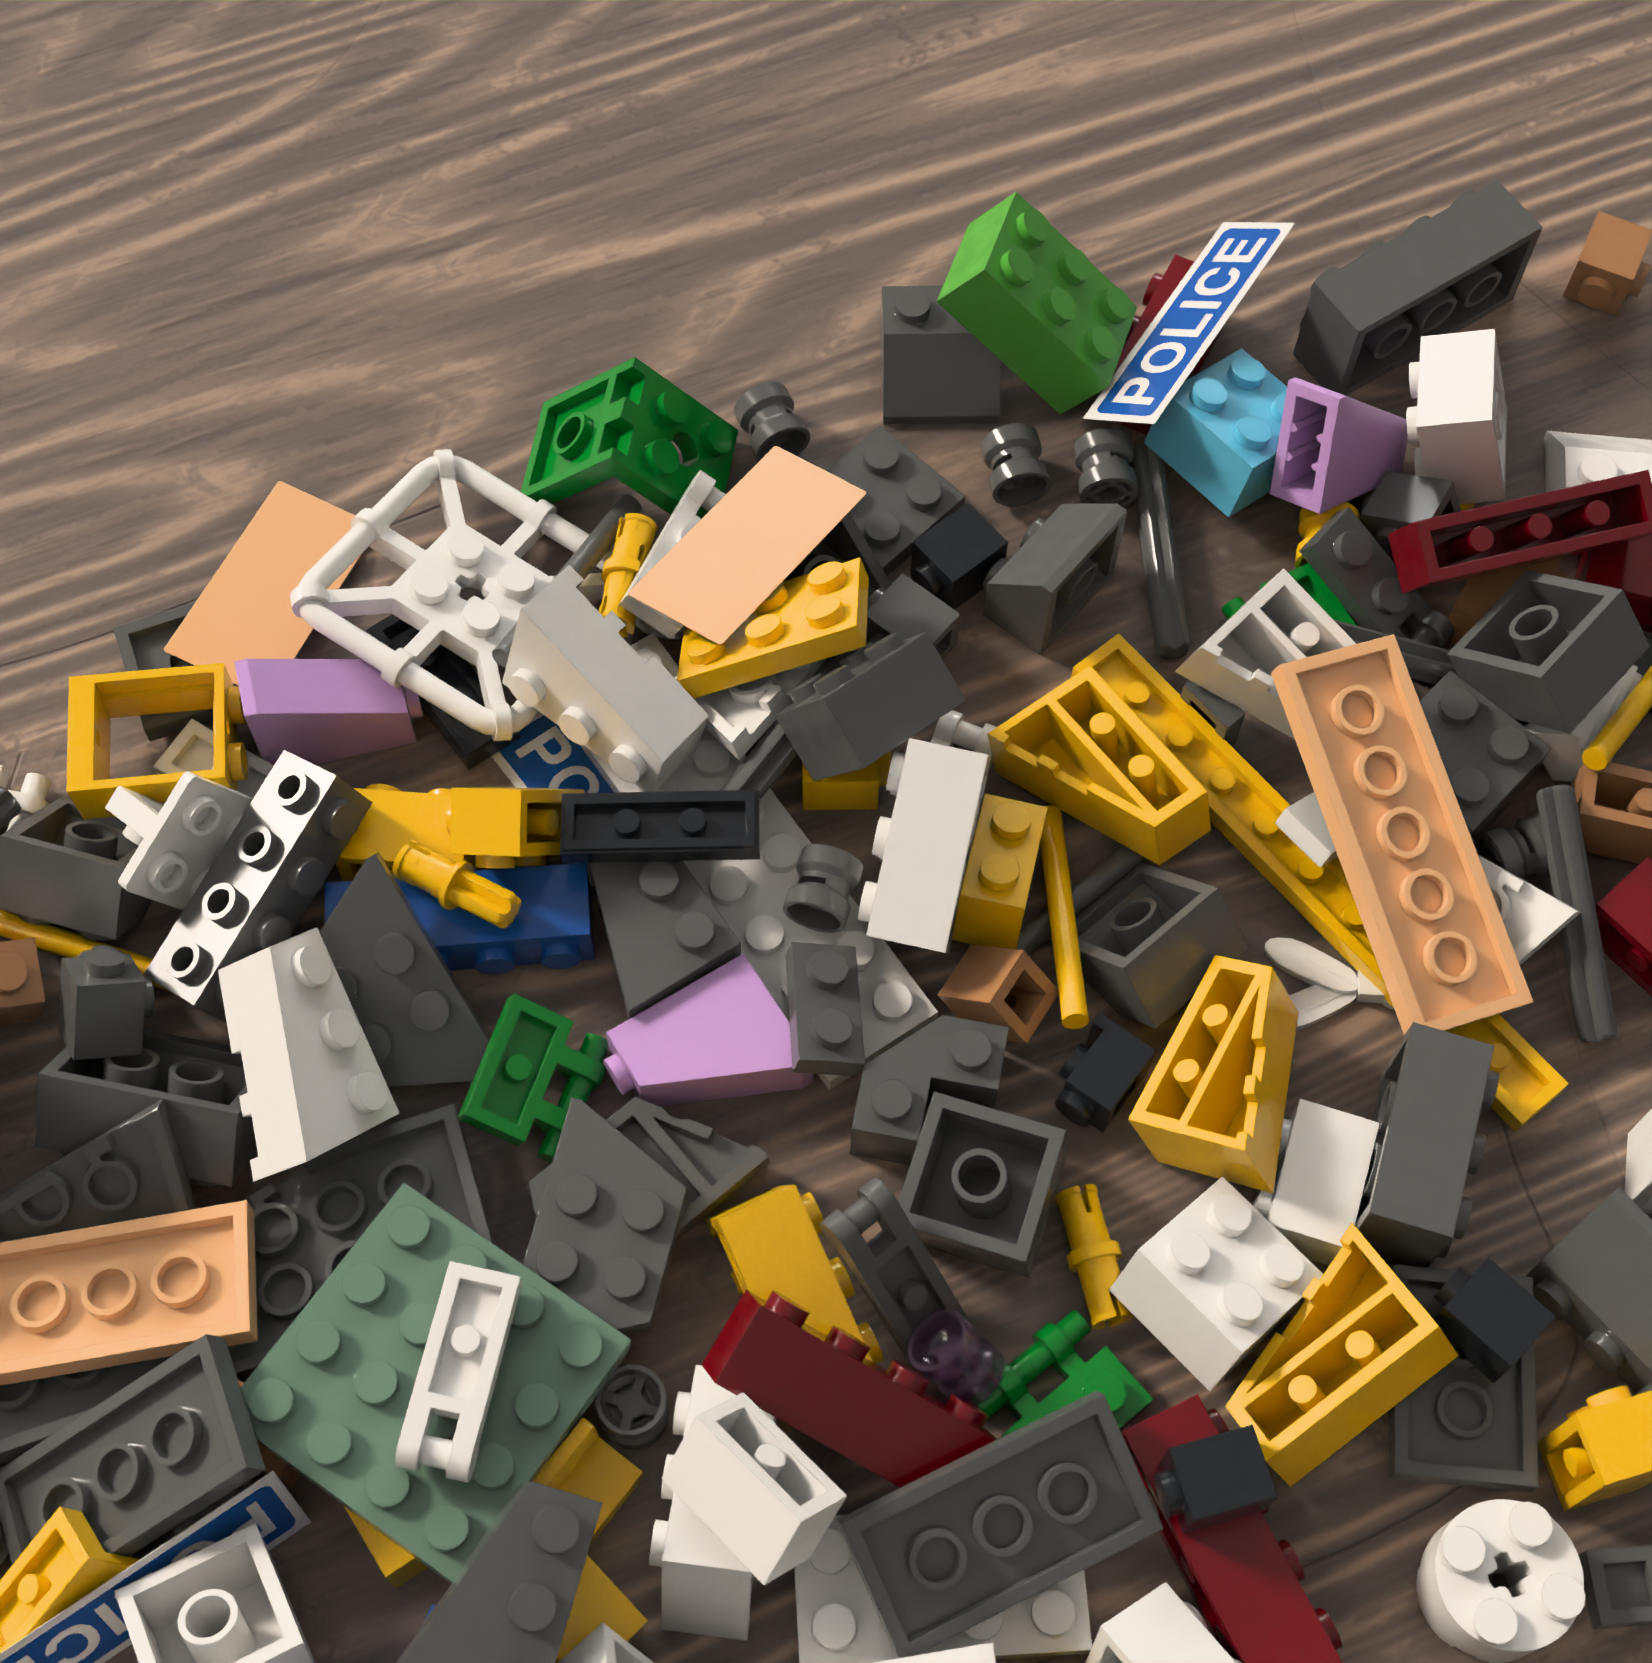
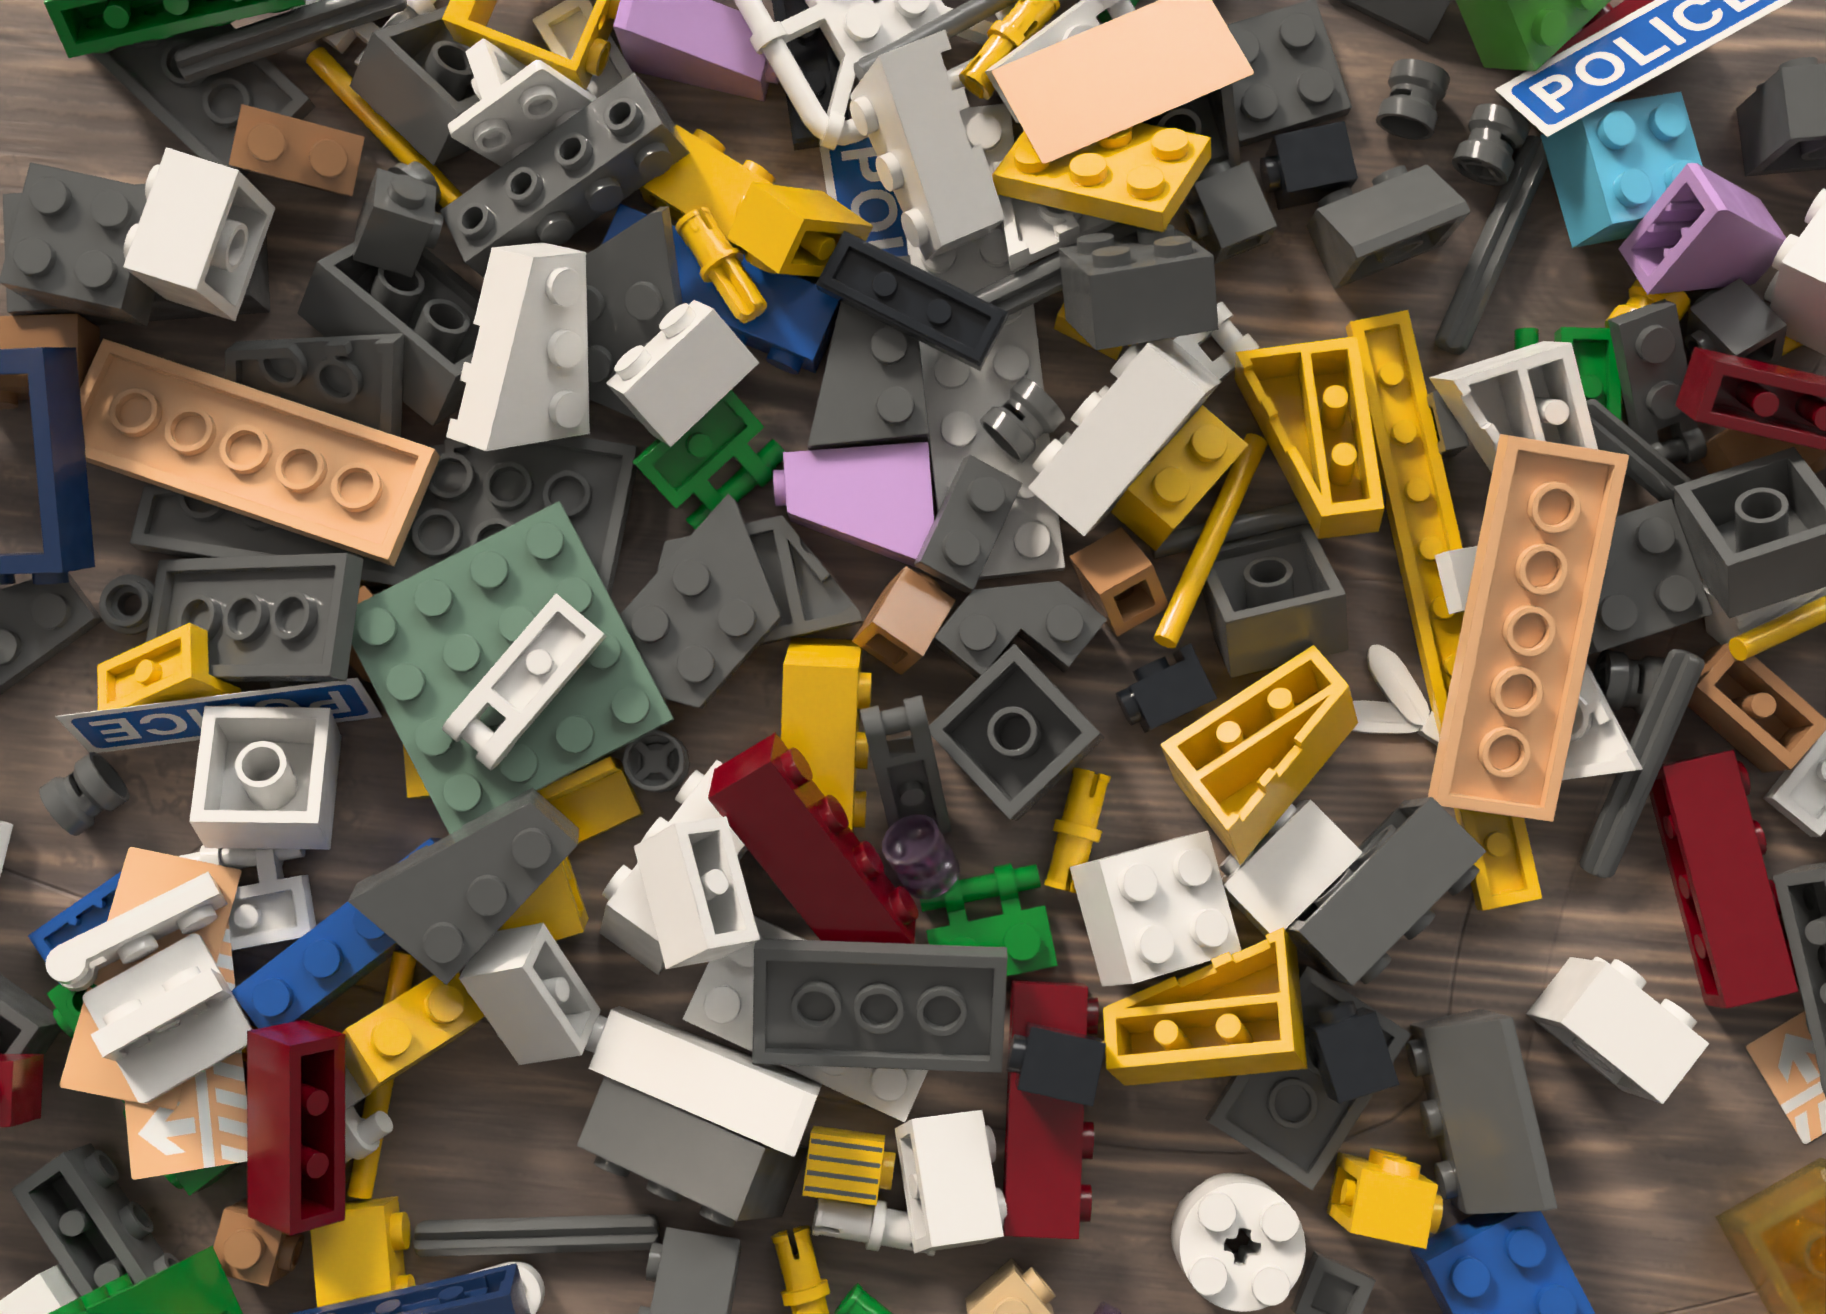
camera: 30 degrees right, 20 degrees up
none -> white brick [606,300,759,447]
none -> medium nougat brick [852,566,956,675]

